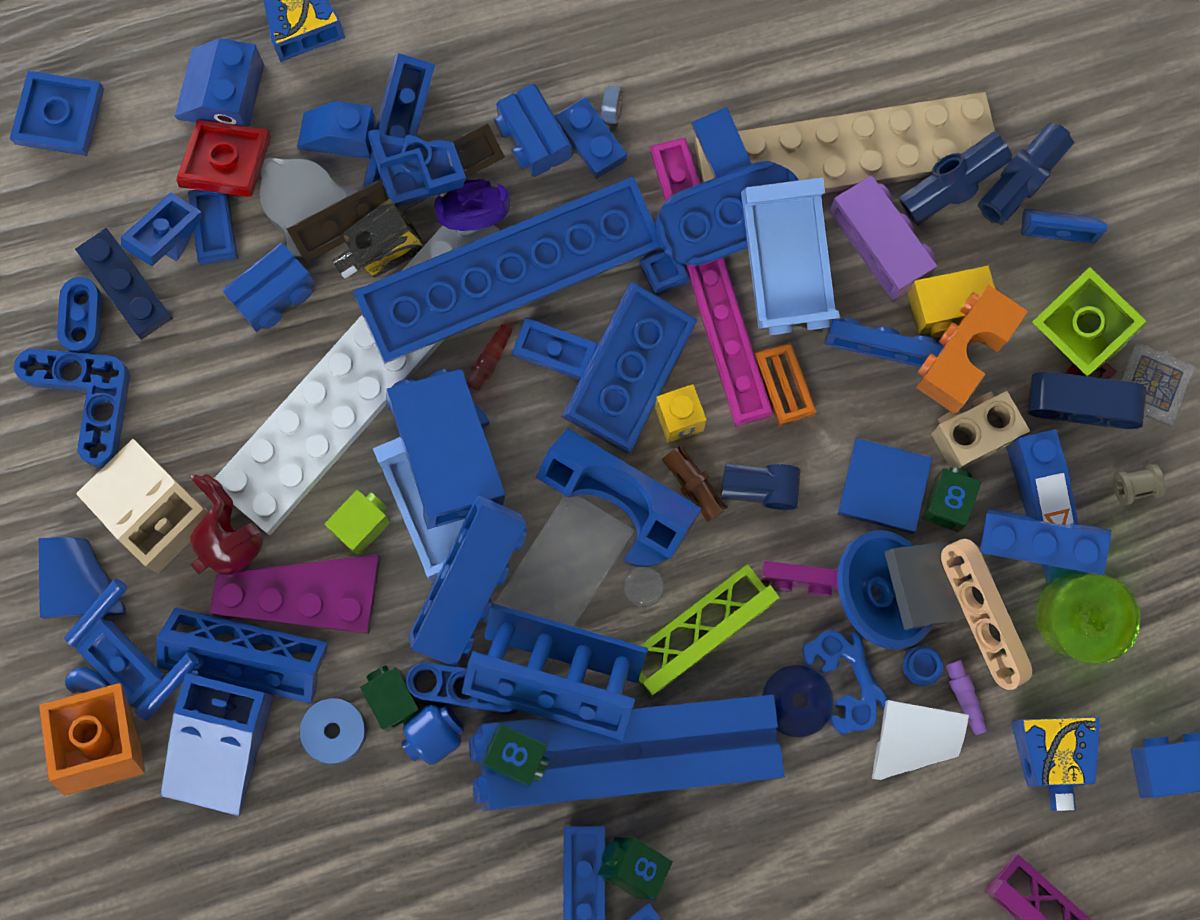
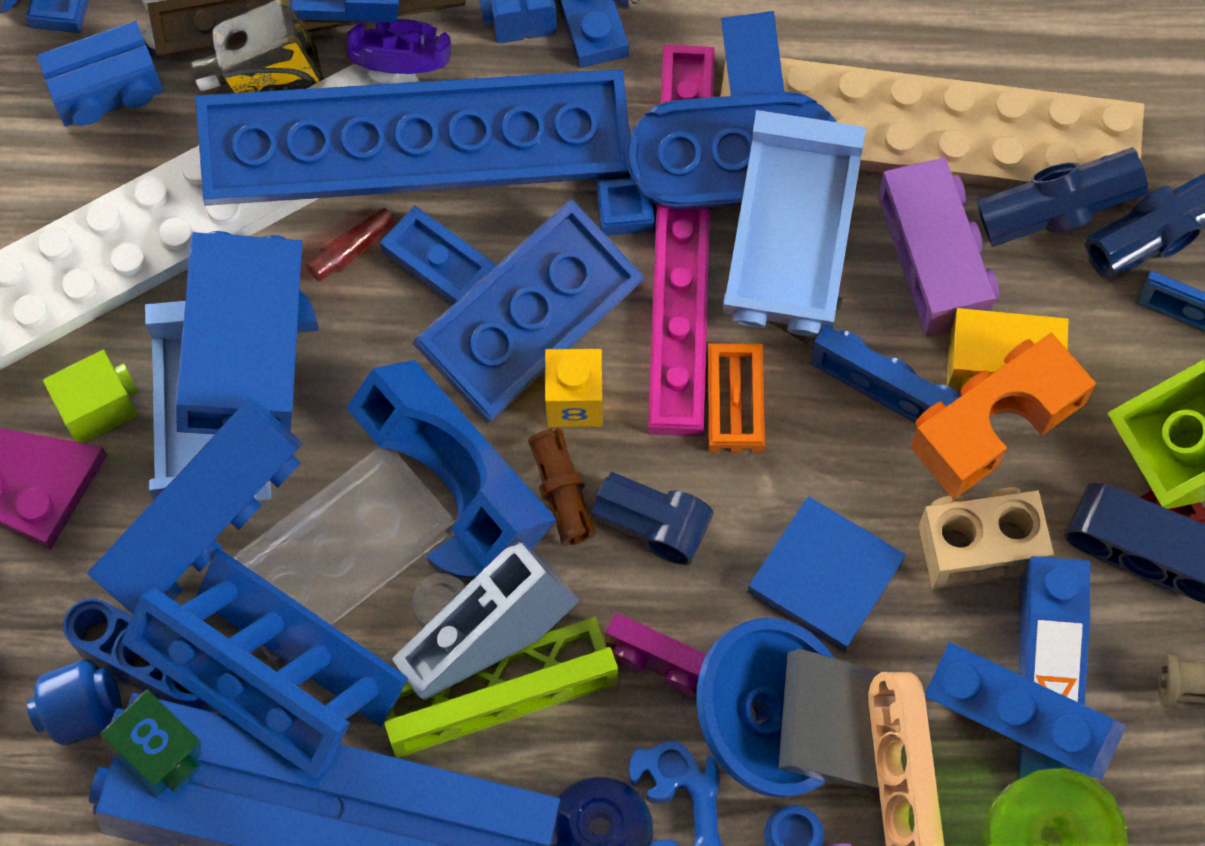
camera: 20 degrees right, 10 degrees down
dark green brick [360,665,421,732] -> none
dark green brick [921,467,981,532] -> none
none -> sand blue slope [392,538,580,700]

